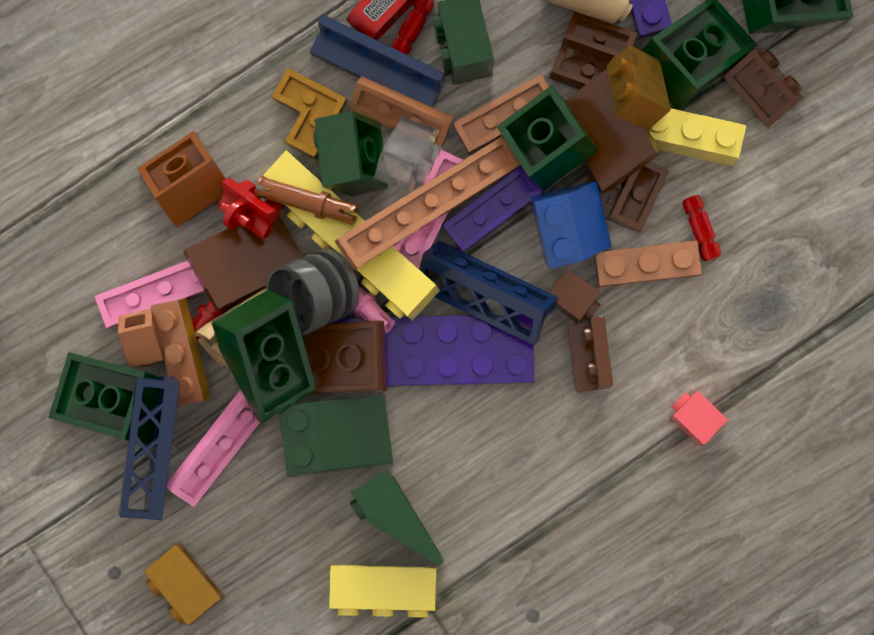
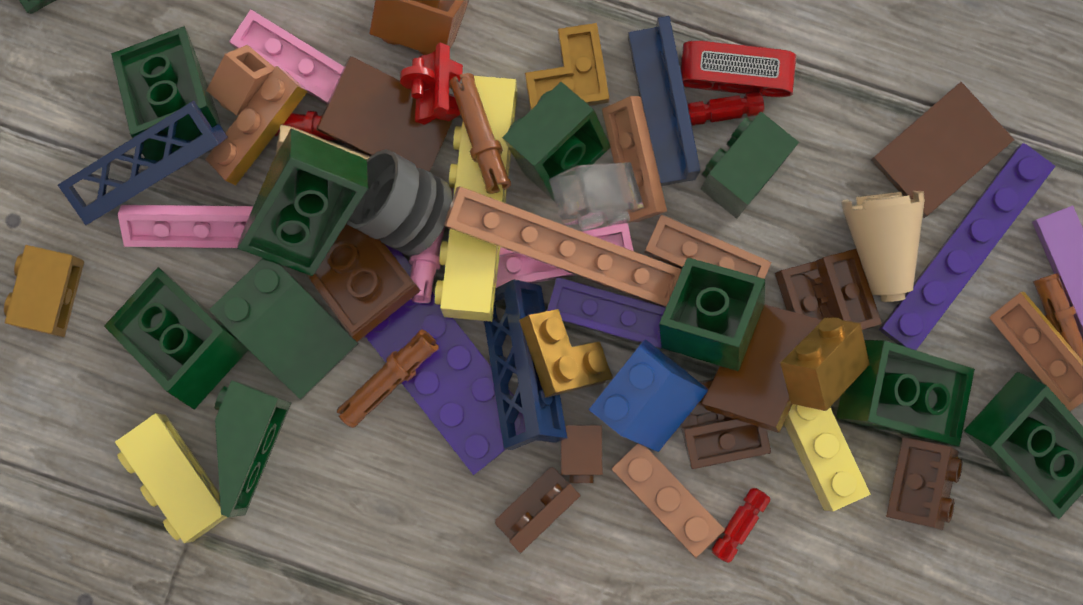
camera: 45 degrees right, 0 degrees up
none -> dark green slope [104,267,248,410]
none -> dark orange pin [337,330,439,428]
none -> pearl gold plate [519,309,613,398]

